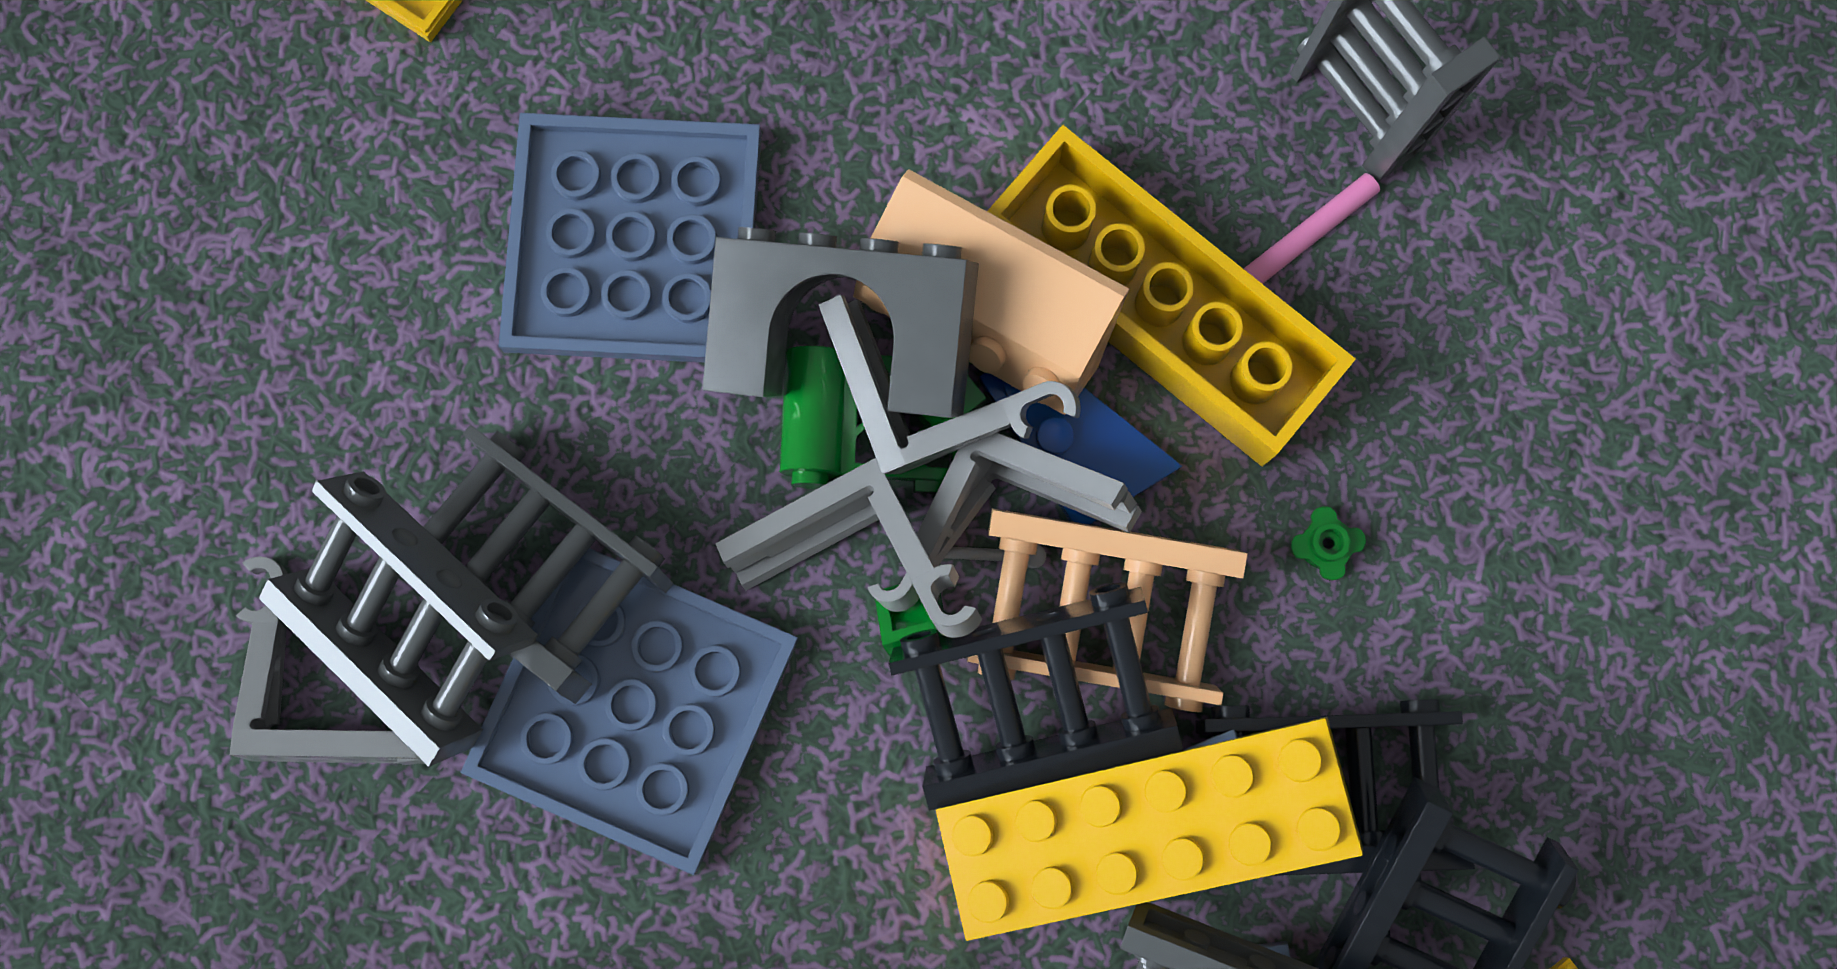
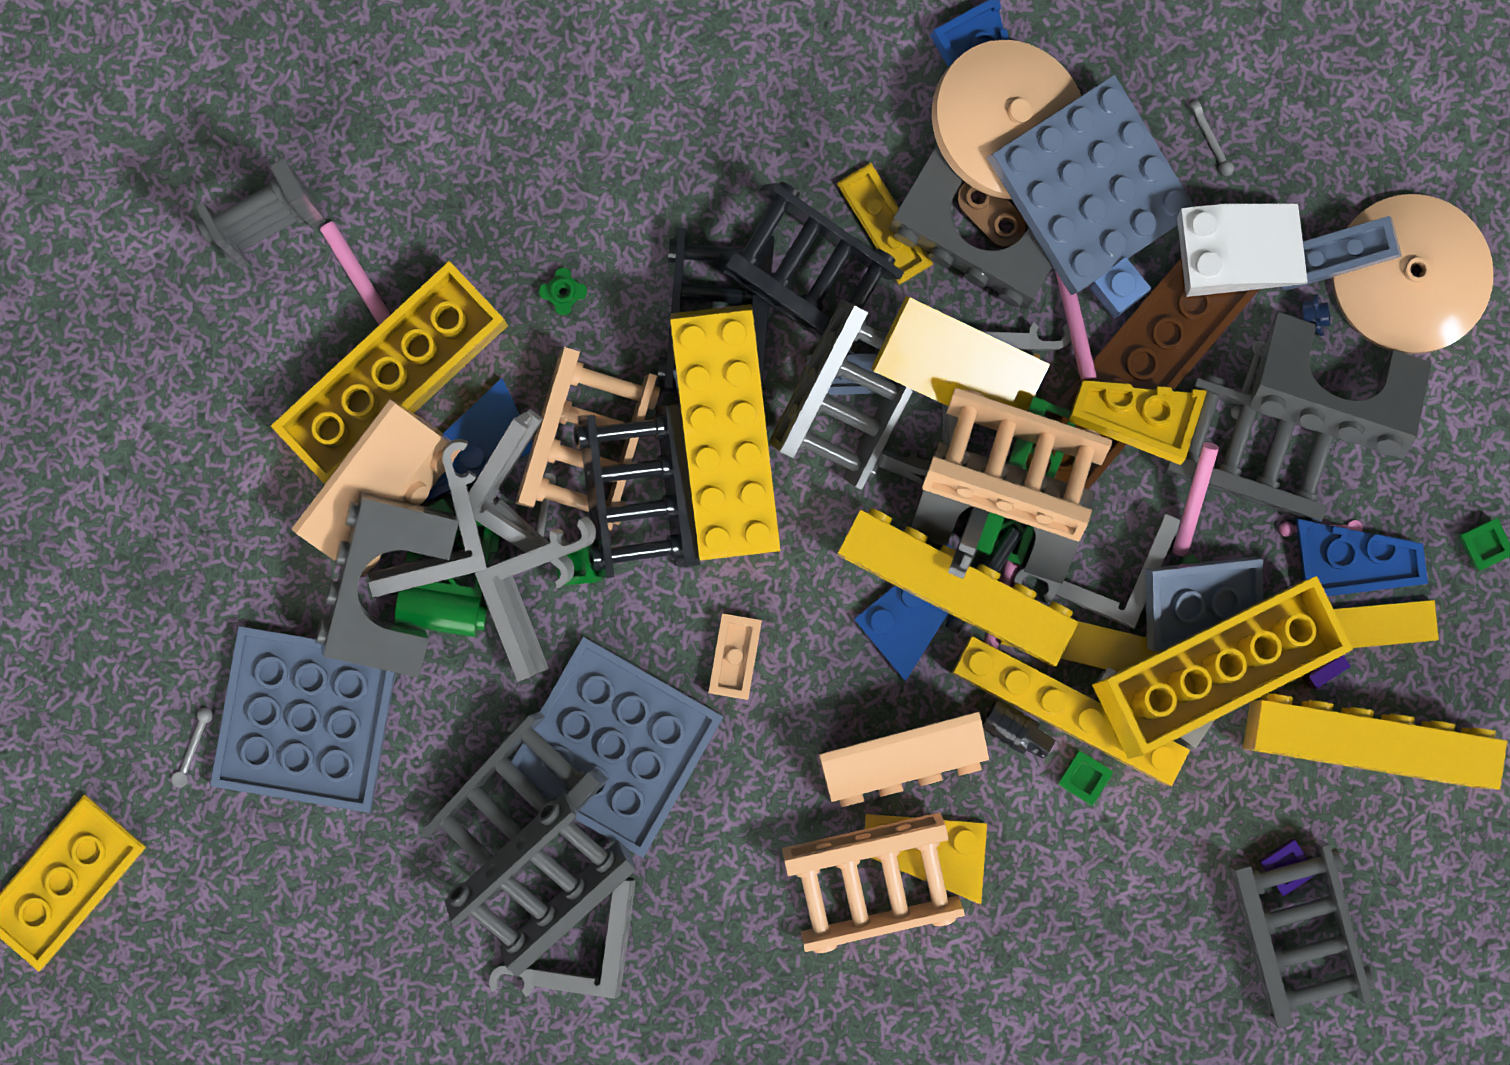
camera: 80 degrees left, 5 degrees up
none -> light grey hinge [171,707,213,788]
none -> light nougat plate [708,613,762,700]

